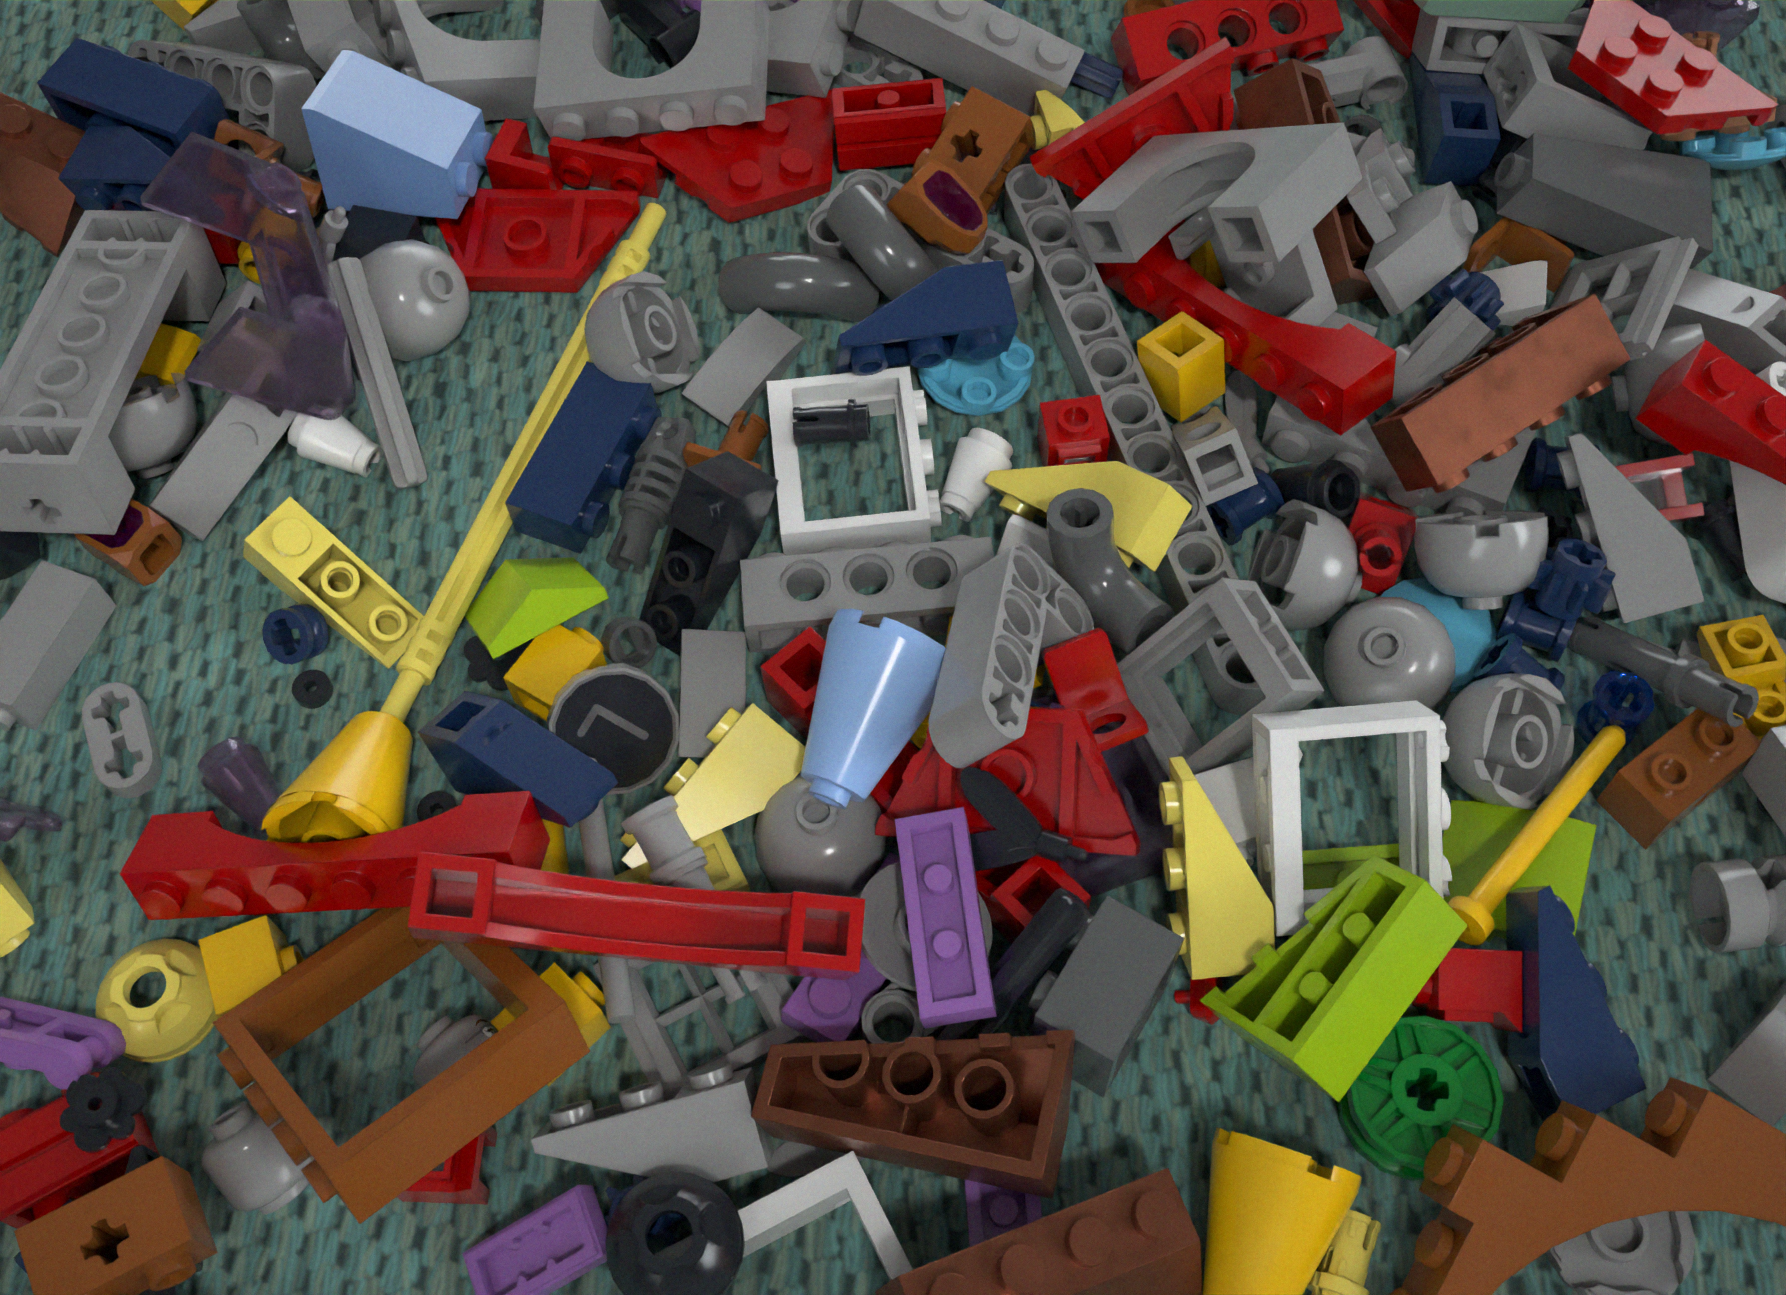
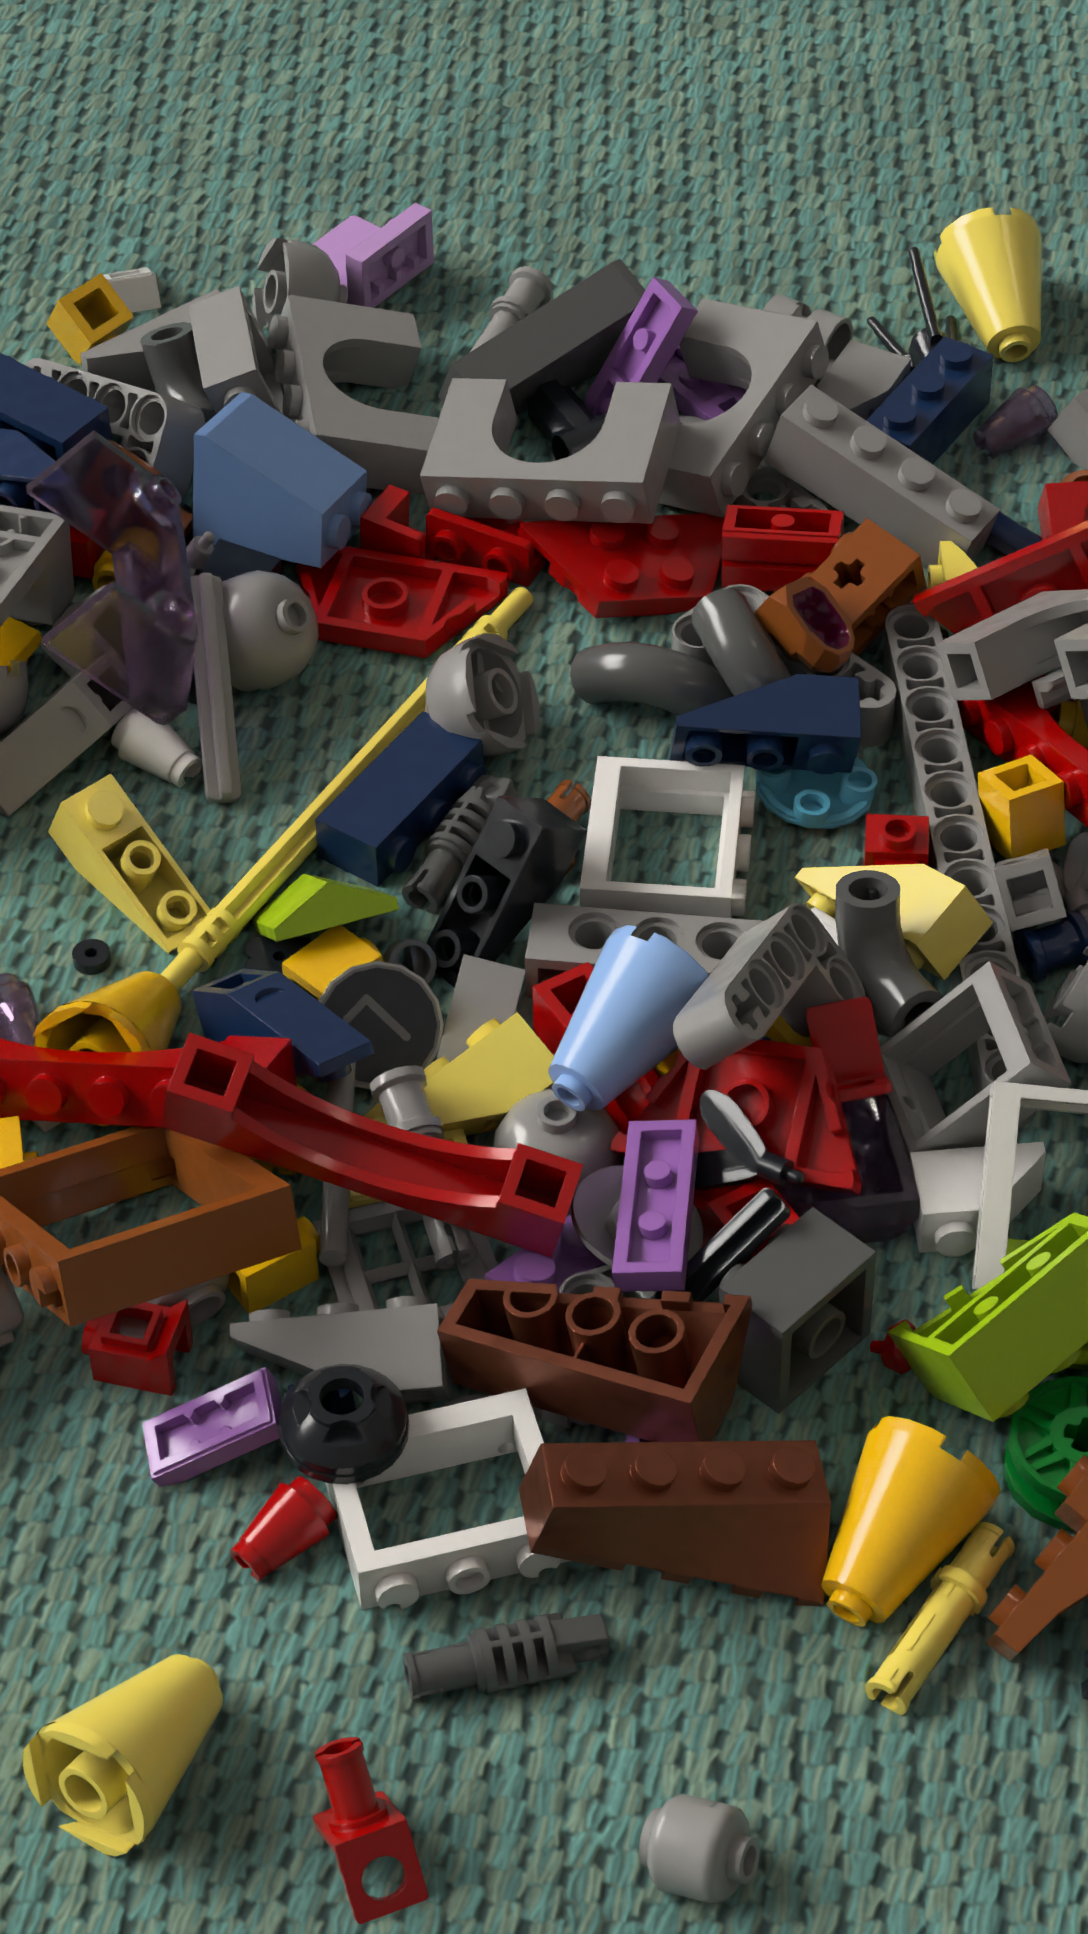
camera: 10 degrees right, 15 degrees down
dark blue bush [262,603,329,665] -> none
light grey slope [682,307,807,427] -> none
black pin [793,399,871,448] -> none
white cone [939,428,1013,522] -> none
light yellow slope [1159,756,1275,980] -> none

